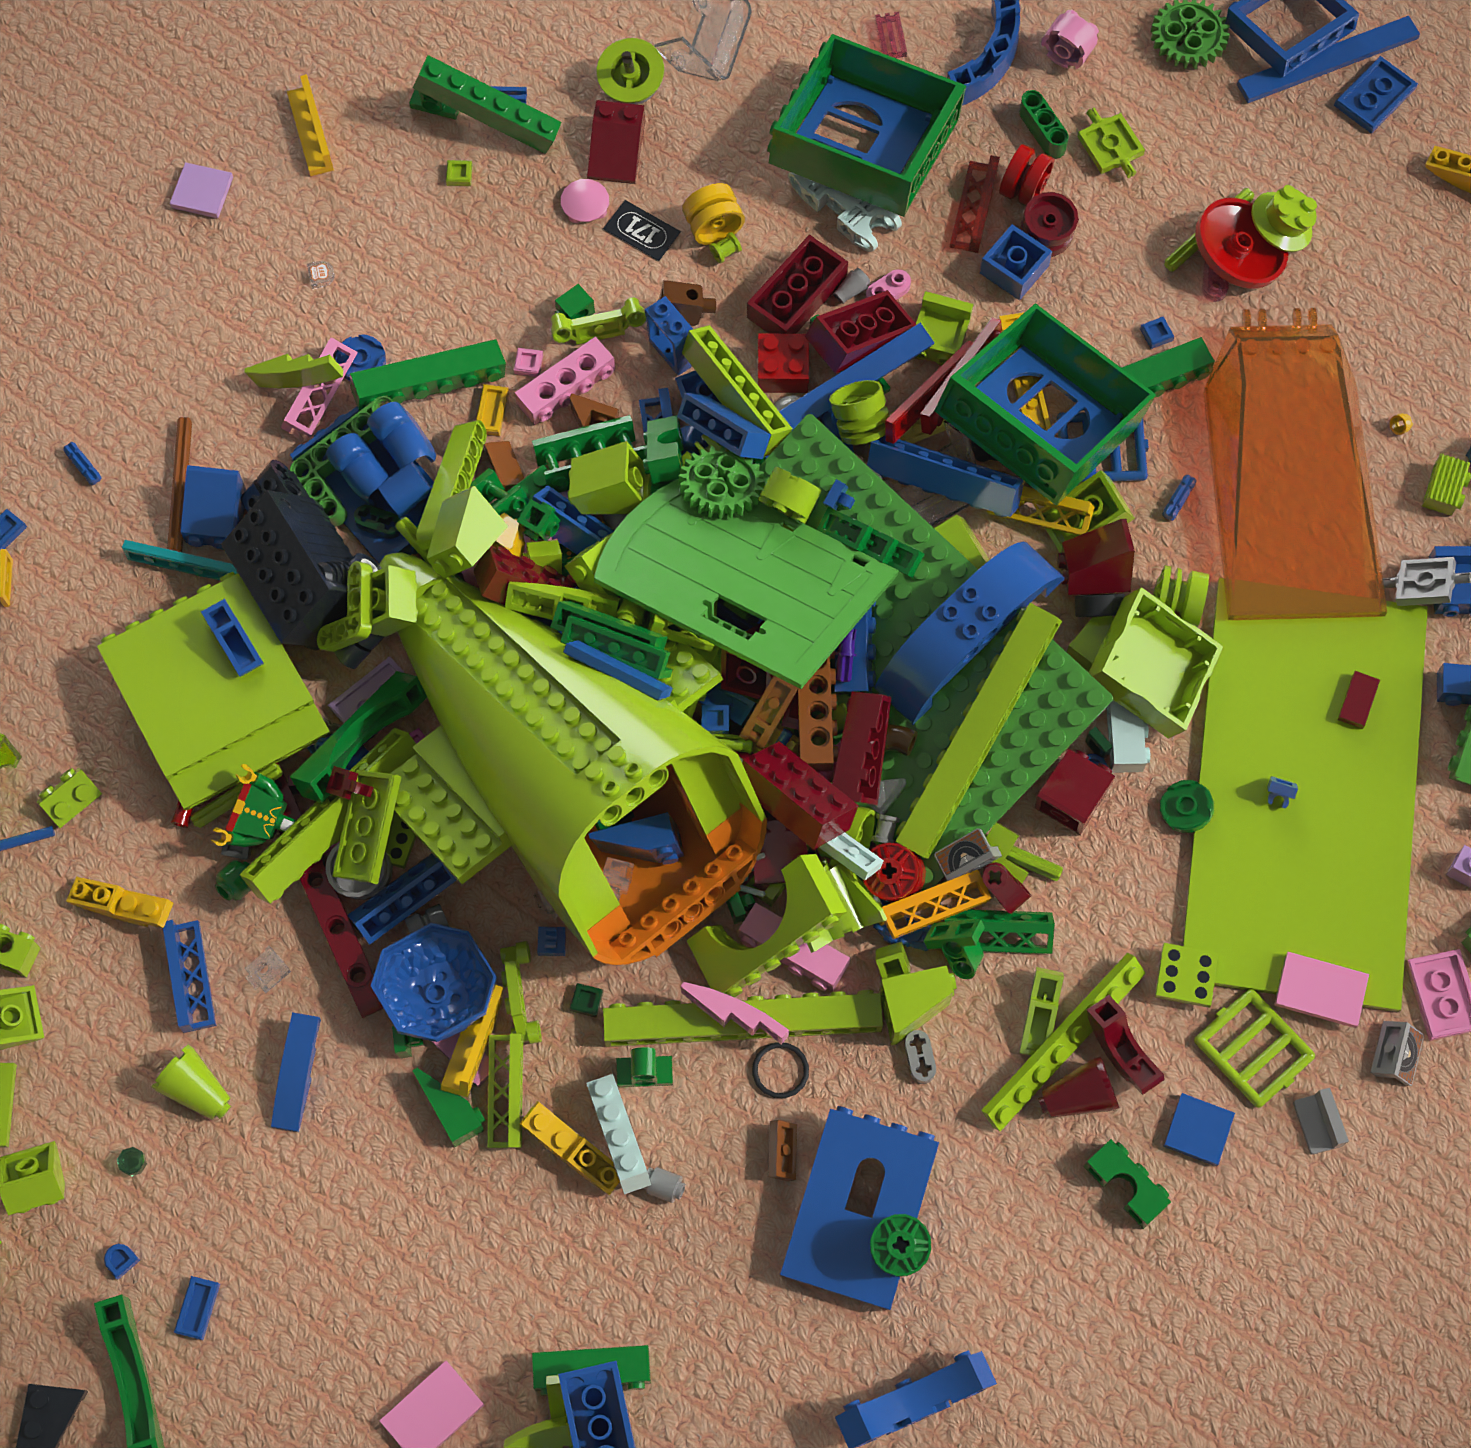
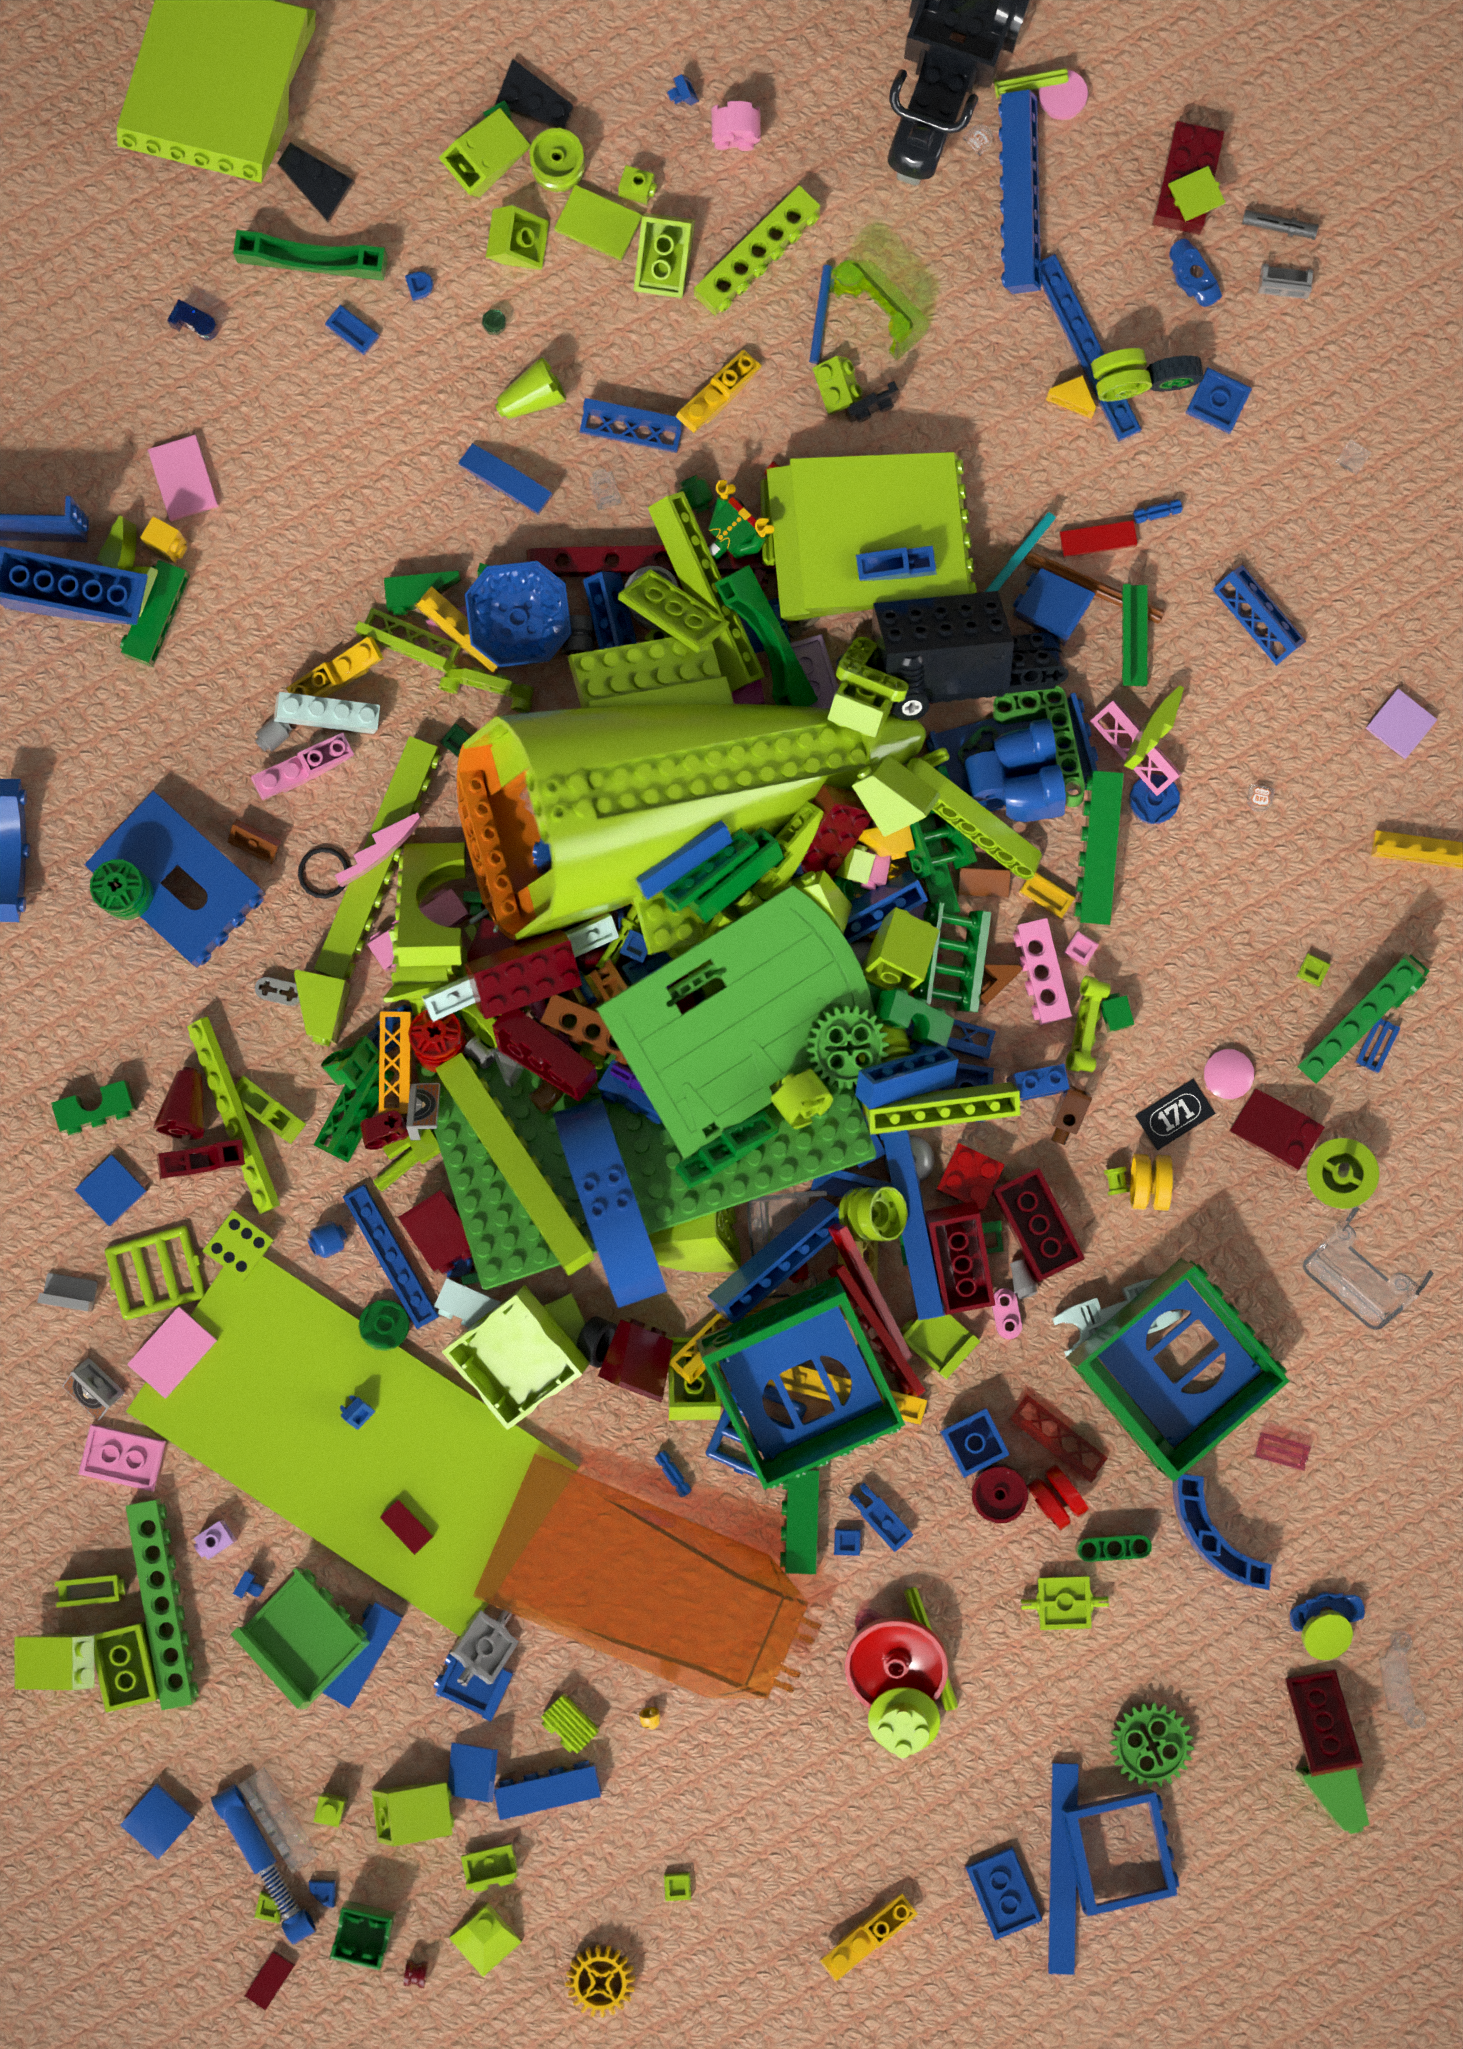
camera: 115 degrees right, 15 degrees up
dark red plate [325,766,374,800] -> none
green brick [517,499,560,541] -> none
green tile [616,1047,673,1088] -> none
blue tile [823,479,855,510] -> none
lime brick [876,941,911,979] -> none
bright pink brick [1041,10,1099,69] -> none
lime wheel [1153,565,1209,627] -> none
none -> yellow brick [140,516,187,563]
none -> bright pink slope [251,733,354,801]
none -> blue head [307,1221,347,1258]
none -> blue tile [342,1184,440,1329]
none -> black wing [847,381,898,423]
none -> blue hinge [848,1483,913,1552]
none -> red tile [1059,520,1138,558]
none -> green fence [1122,584,1148,686]
none -> blue fence [1213,565,1306,666]

